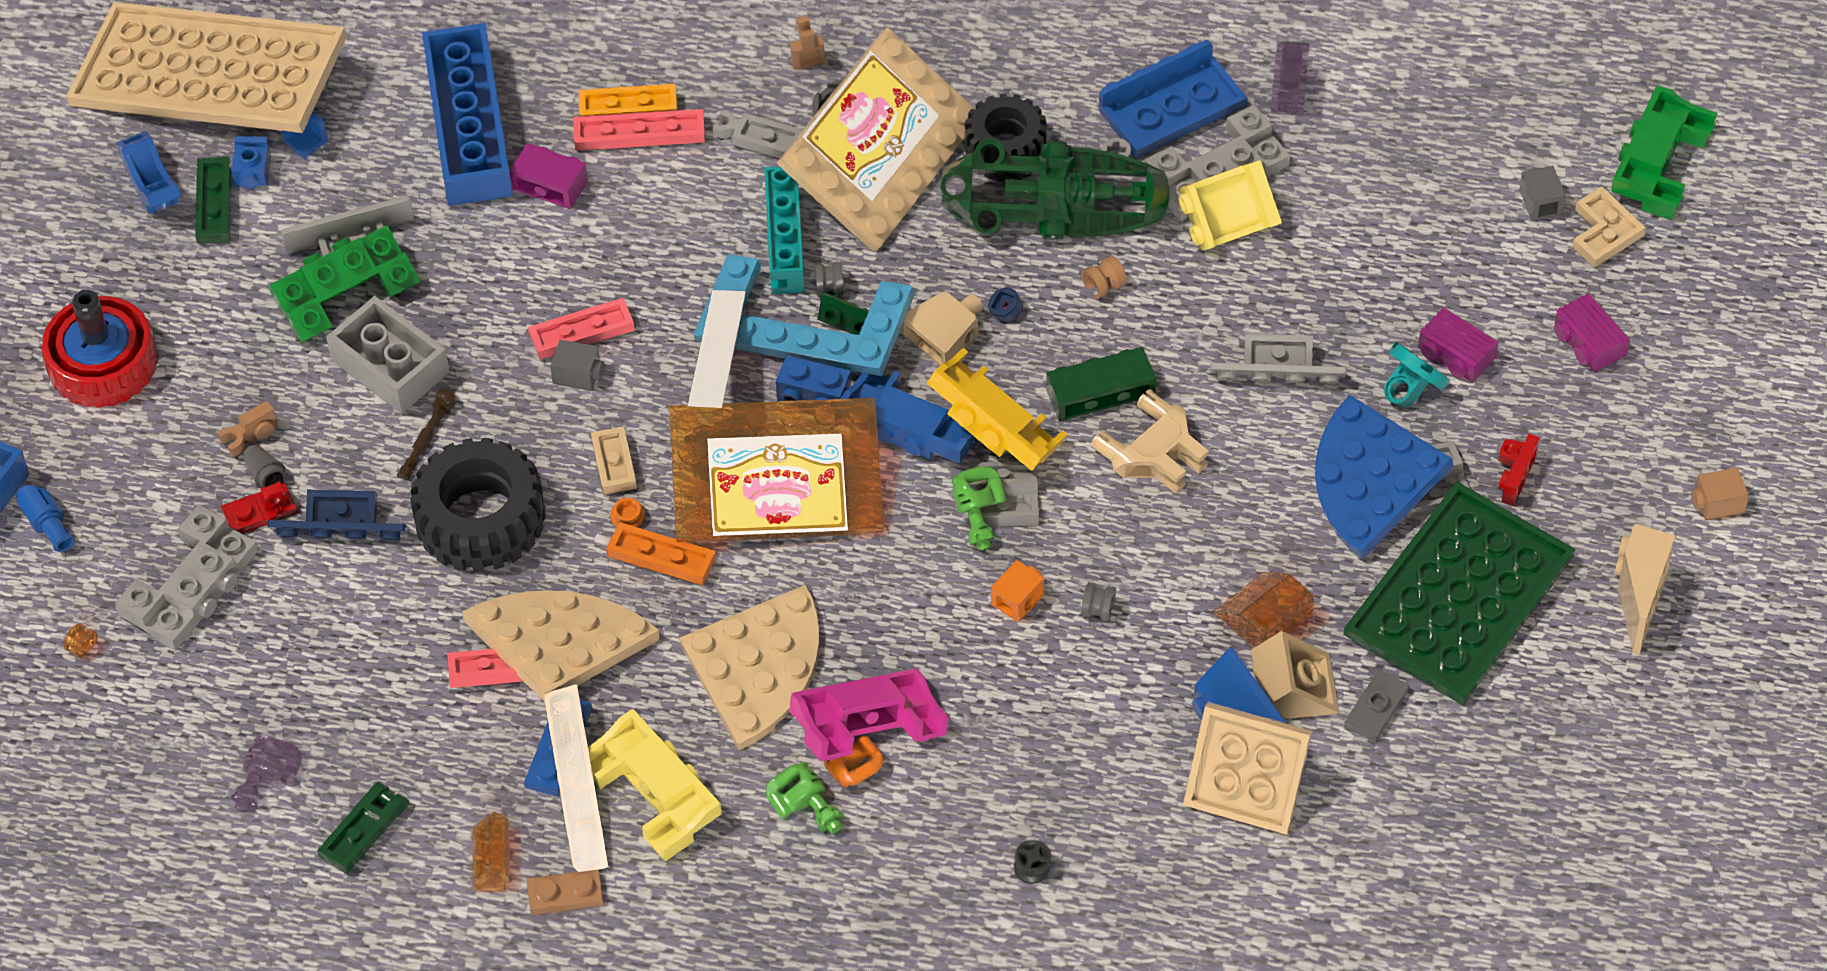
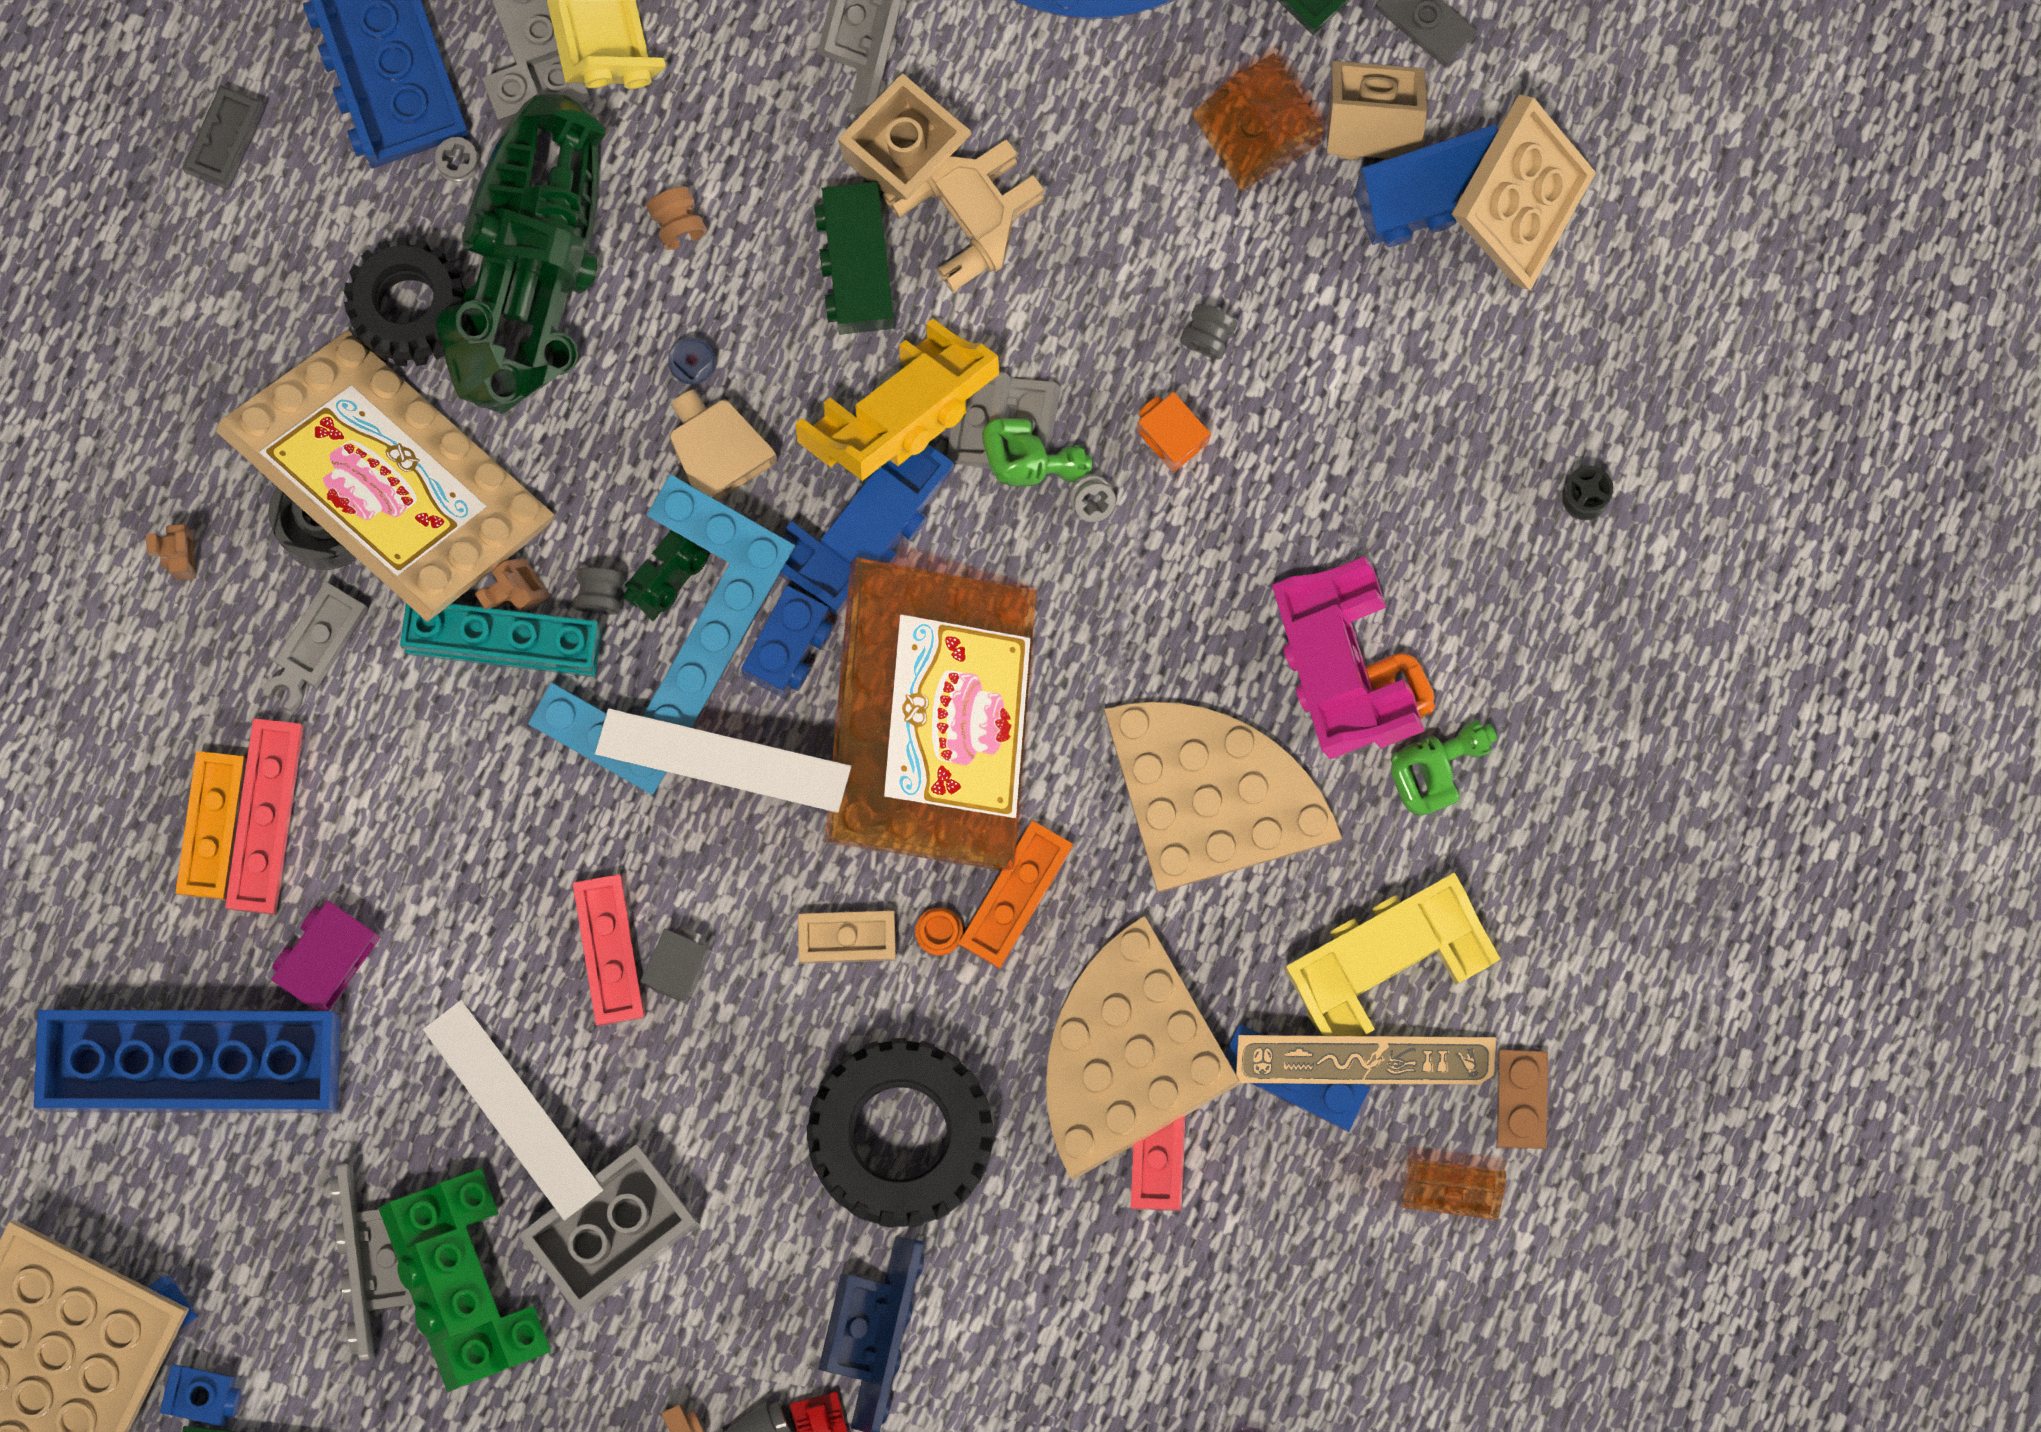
camera: 85 degrees left, 25 degrees up
dark green plate [317,782,409,875] -> none
dark brown piece [397,389,457,481] -> none
none -> dark grey plate [182,85,266,190]
none -> white sticker [423,1000,603,1221]
none -> medium nougat plate [475,558,551,611]
none -> tan slope [838,73,971,200]
none -> light grey bush [1069,474,1116,522]

